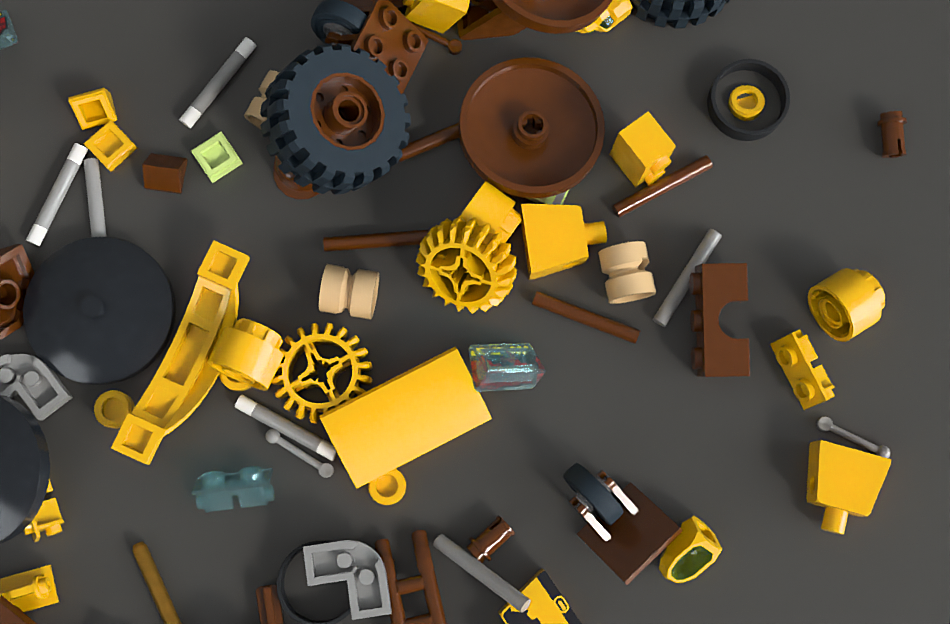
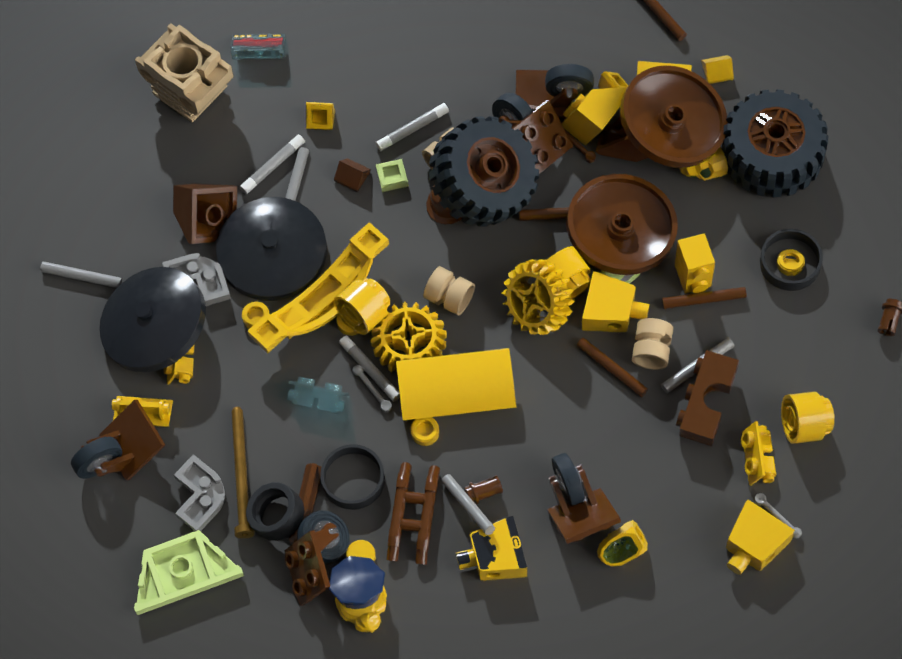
camera: 30 degrees right, 15 degrees down
yellow tile [83,119,137,172] -> none
light grey plate [303,540,392,620] -> none
reddish brown bar [323,229,430,252] -> none
clear light blue slope [468,343,546,392] -> none

